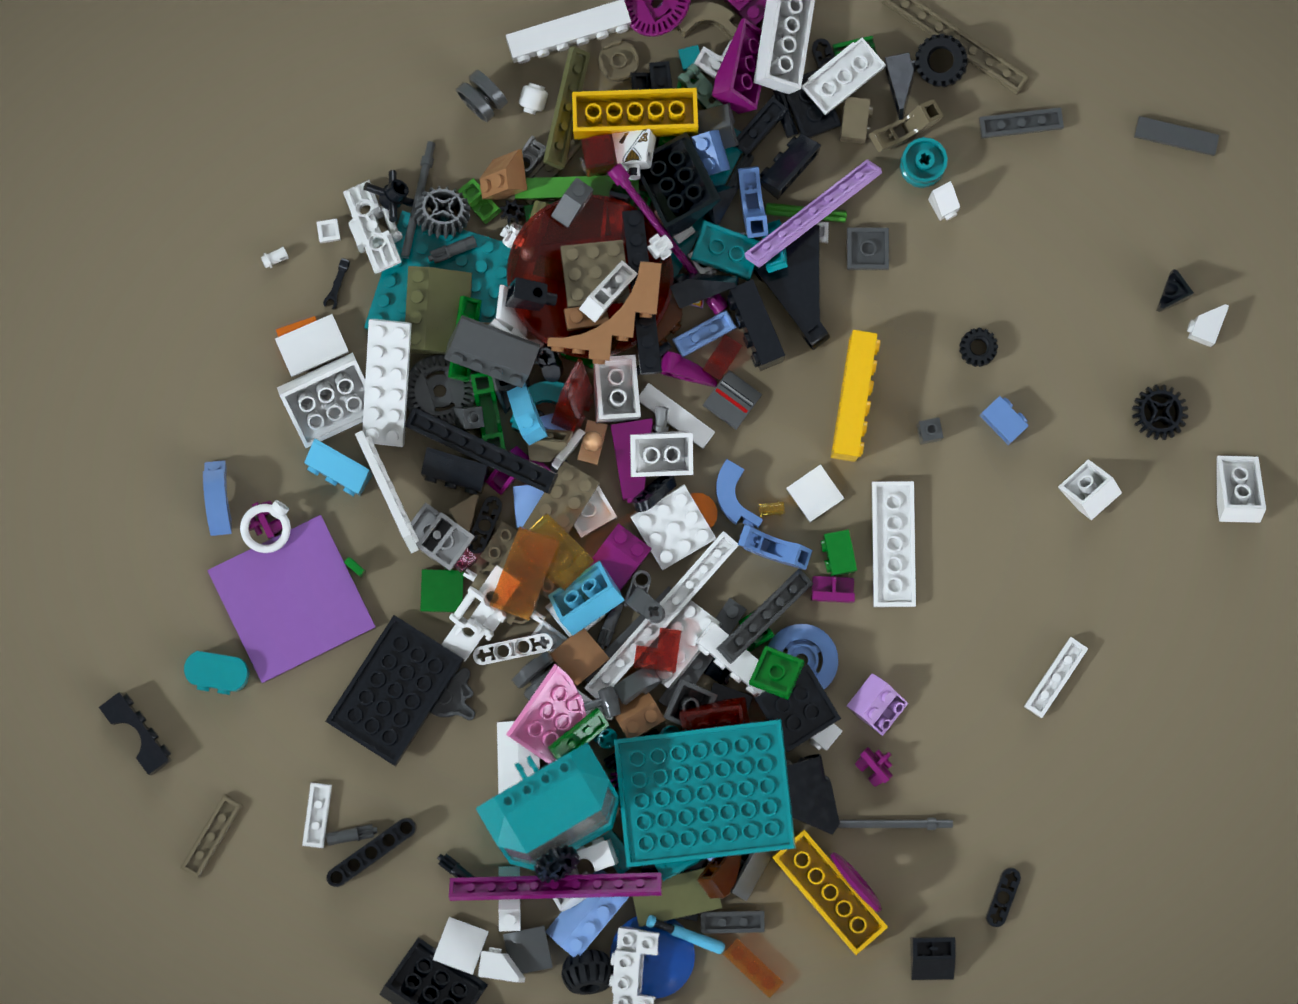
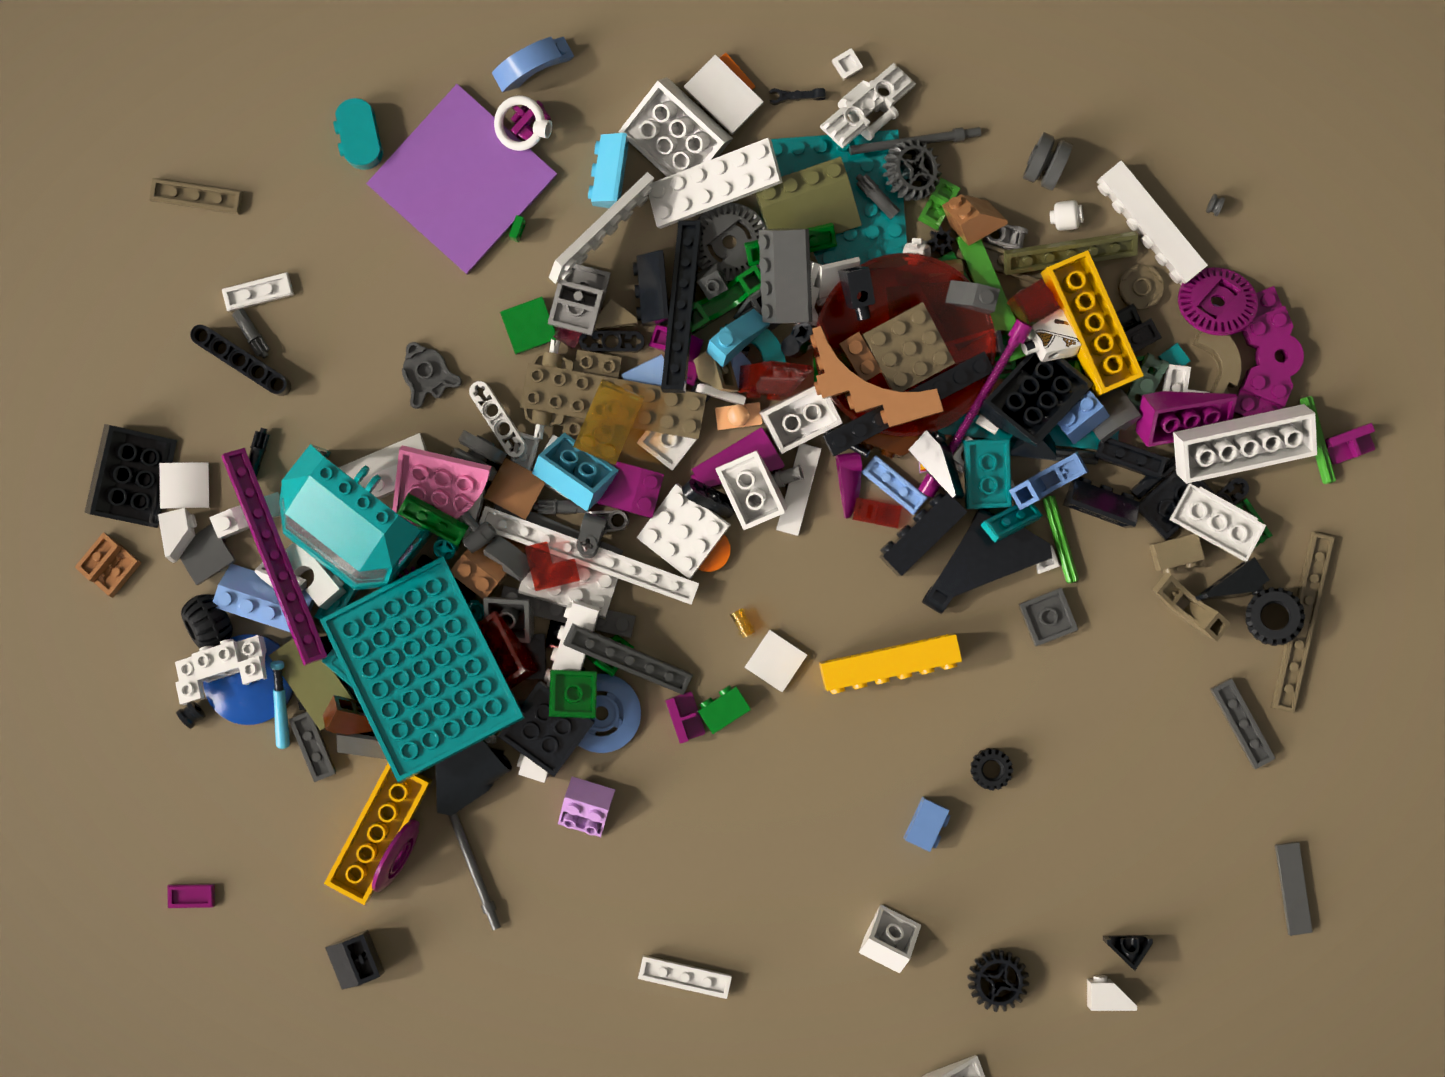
camera: 75 degrees right, 5 degrees up
black arch [99,692,172,776] -> none
white pin [261,247,289,269] -> none
black plate [325,615,464,767] -> none
black bar [363,170,414,222] -> none
white piece [441,565,521,662] -> none
clear orange tile [490,526,559,620] -> none
black gear [534,845,580,883] -> none
white slope [579,261,638,322] -> none
white gear [647,233,673,260] -> none
dark grey slope [703,370,762,430] -> none
medium blue arch [716,459,763,528] -> none
clear orange plate [723,939,784,998] -> none
medium blue arch [738,525,813,570] -> none
lavender tile [744,159,882,268] -> none
magenta hips [855,747,893,787] -> none
white plate [872,481,916,607] -> none
teal wheel [900,137,948,188] -> none
dark grey brick [917,418,944,445] -> none
white slope [928,181,960,221] -> none
black beam [986,868,1021,927] -> none

